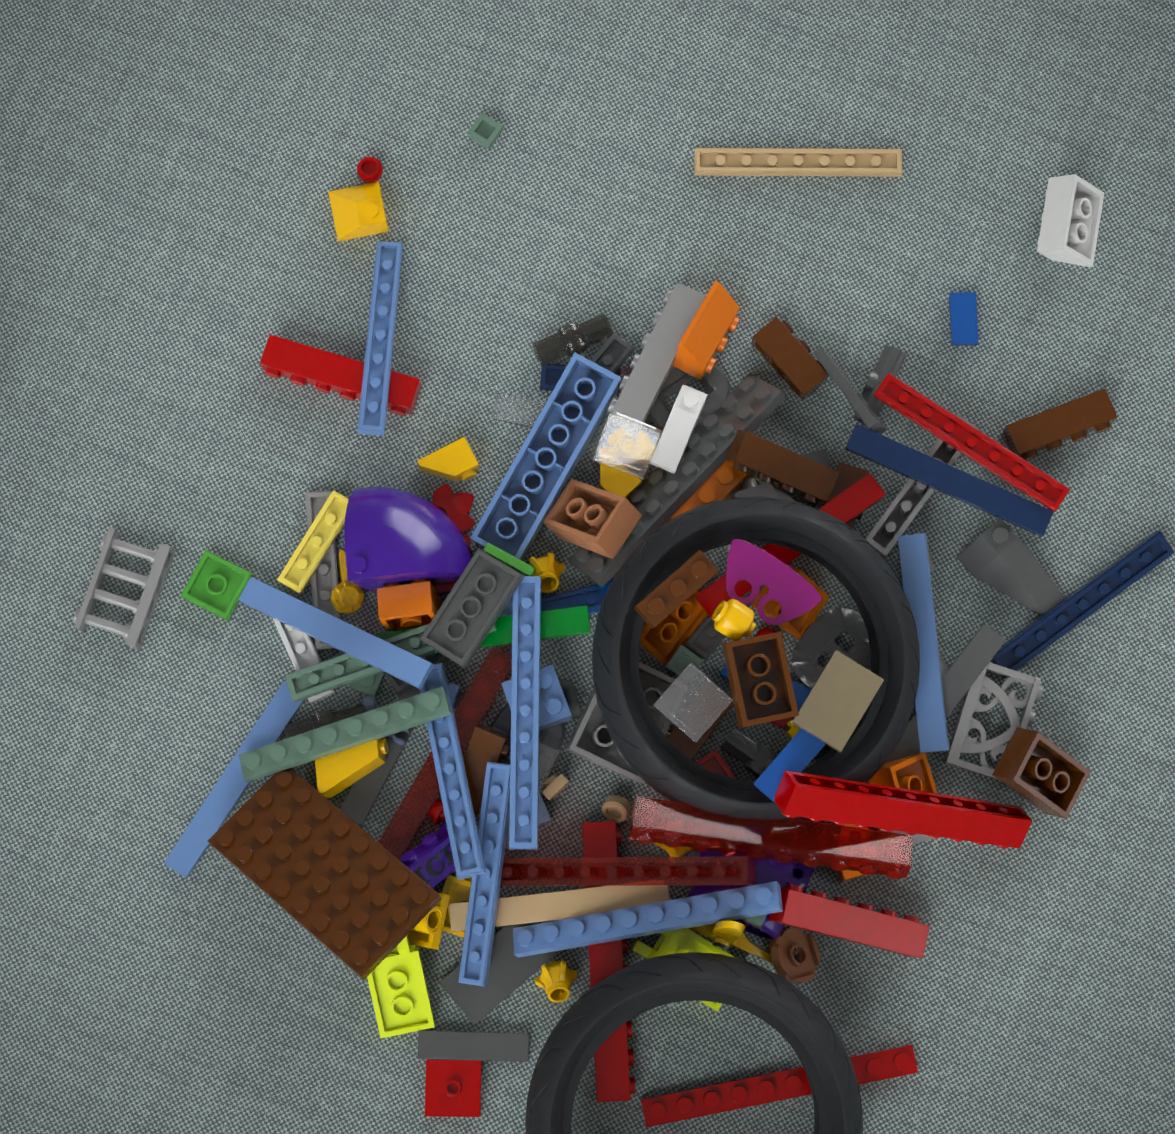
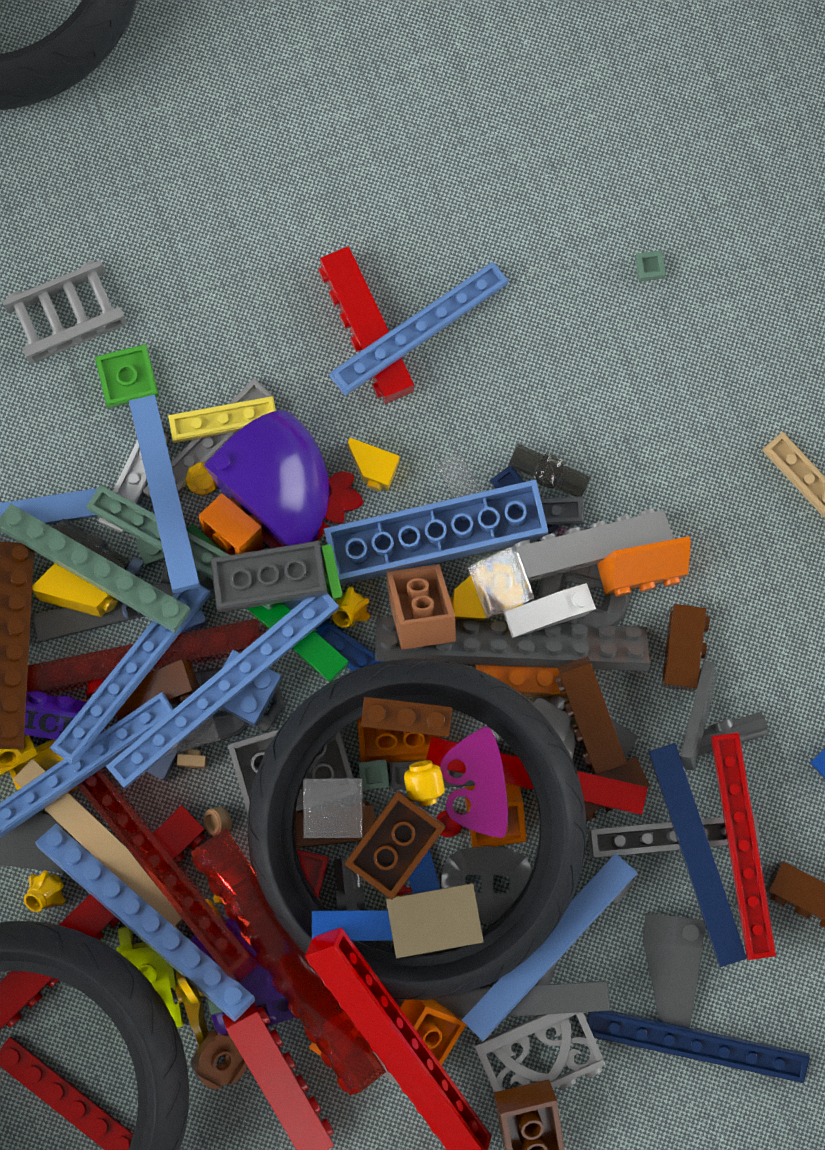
camera: 40 degrees right, 0 degrees up
yellow slope [328,181,389,242] -> none
red plate [357,157,383,183] -> none

